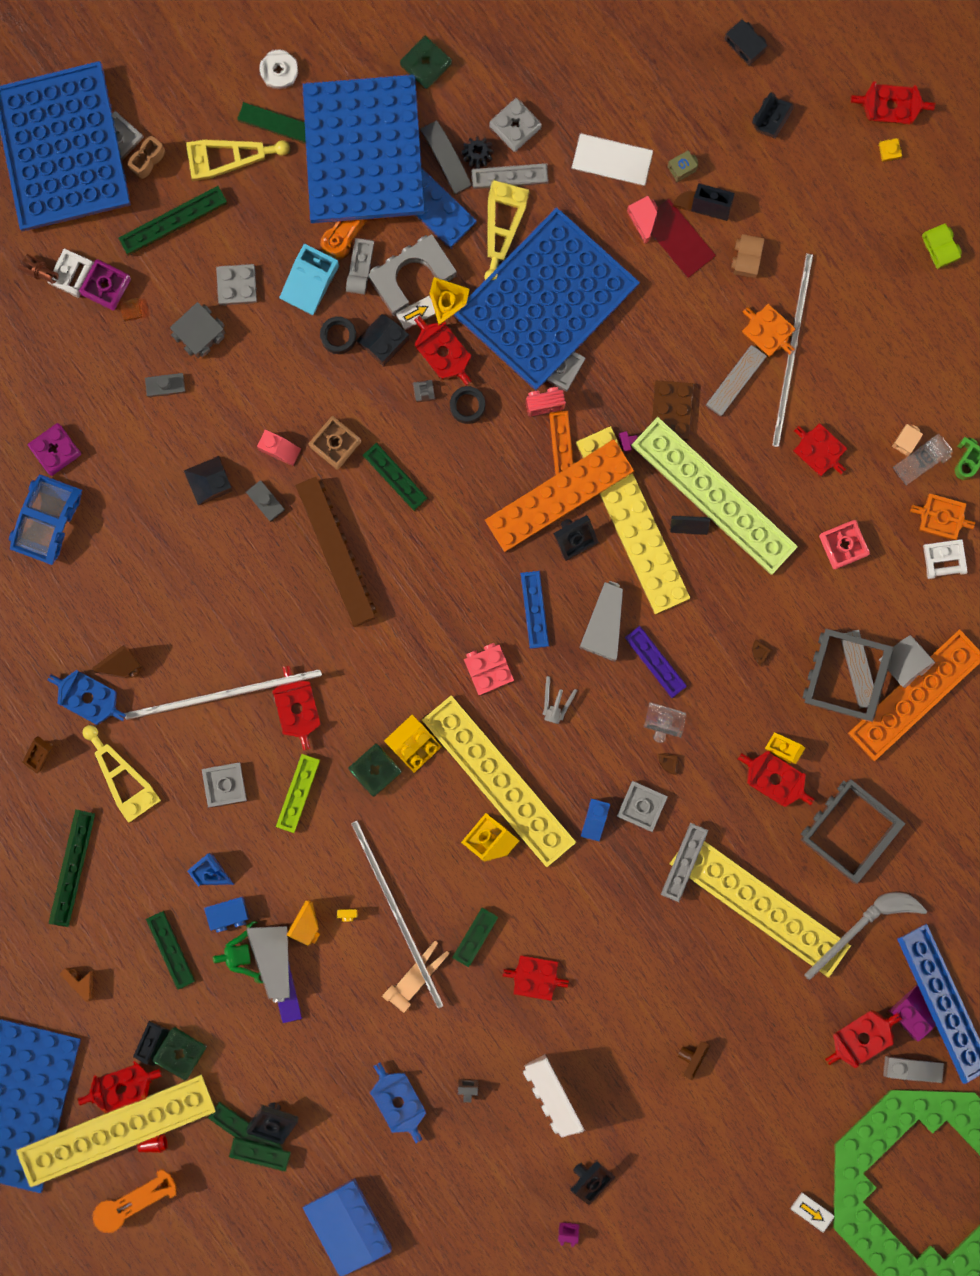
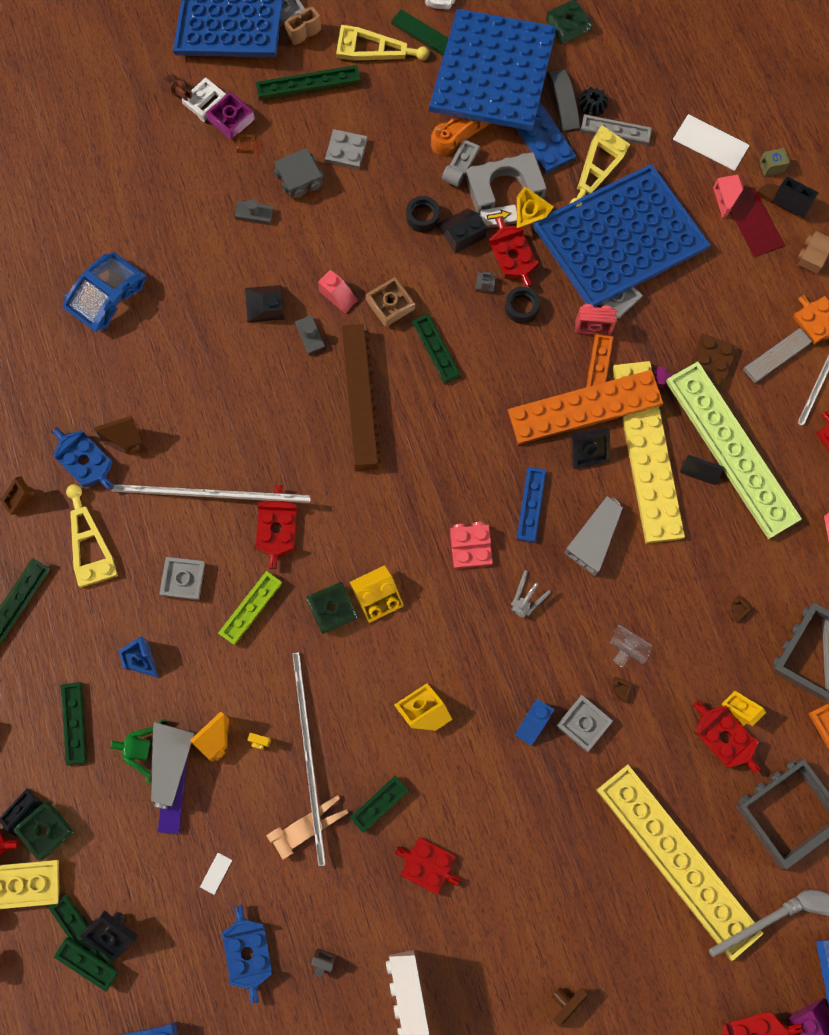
camera: 15 degrees right, 10 degrees down
magenta brick [28,423,81,476] -> none
blue brick [204,897,250,933] -> none
medium azure slope [279,244,339,315] -> none
light yellow plate [422,696,576,867] -> none
light grey brick [490,98,541,152] -> none
dark purple tile [625,626,687,698] -> none
light grey tile [660,823,709,902] -> none
none -> white sticker [200,853,232,895]

